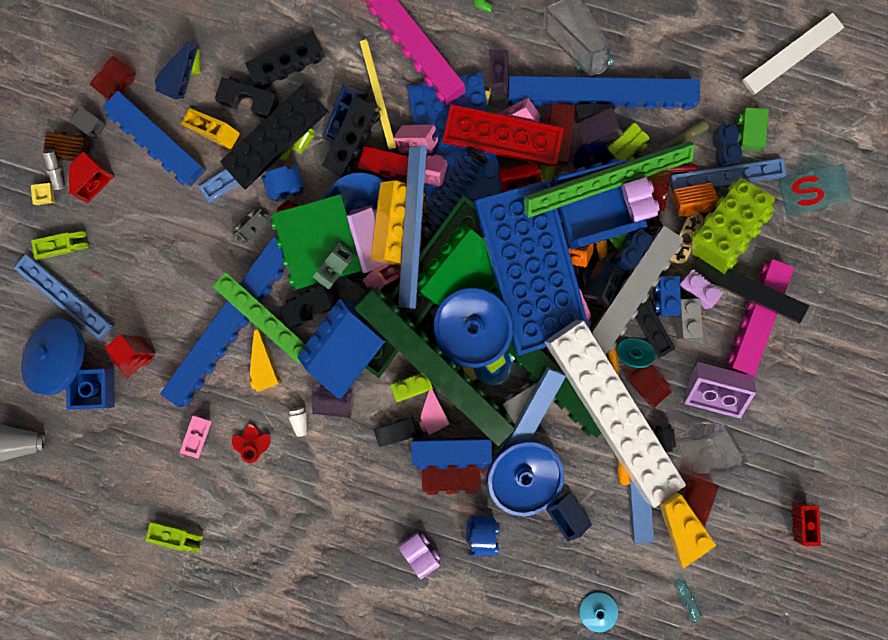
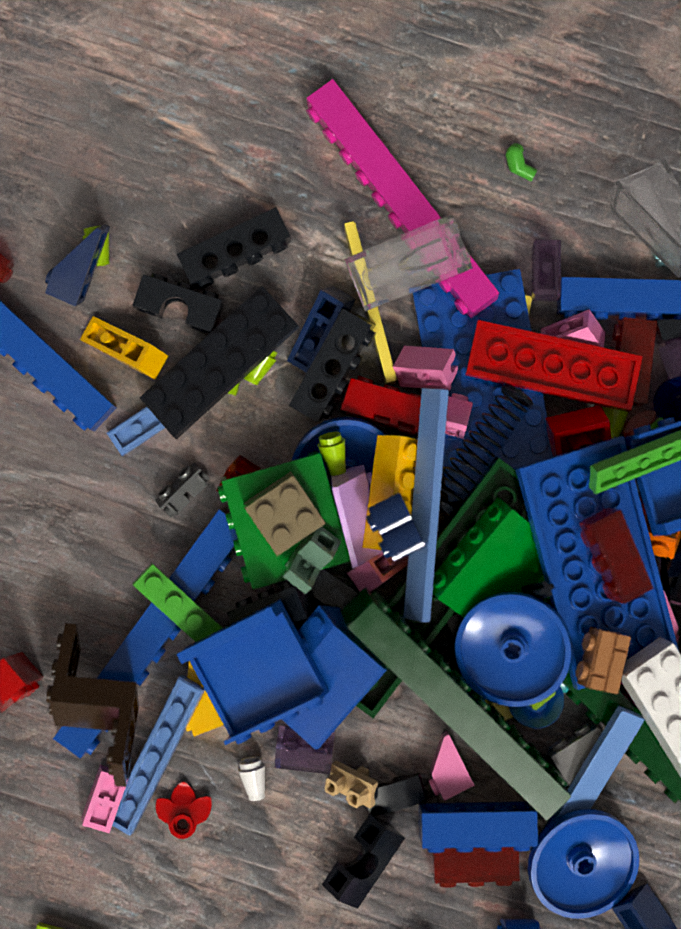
camera: 10 degrees left, 0 degrees up
blue brick [261,165,305,202] -> none
lime brick [391,373,434,402] -> none
none -> dark brown bracket [46,623,139,787]
none -> medium blue tile [112,675,205,836]
none -> blue panel [176,600,329,745]
none -> dark tan brick [243,472,326,556]
none -> lime cone [317,432,346,476]
none -> black arch [322,814,405,909]
none -> tan hips [325,760,378,808]
none -> clear slope [344,215,473,311]
none -> dark blue brick [366,493,426,562]
none -> black axle [522,580,554,599]
none -> medium nougat brick [576,627,631,694]
none -> clear red brick [579,508,654,604]

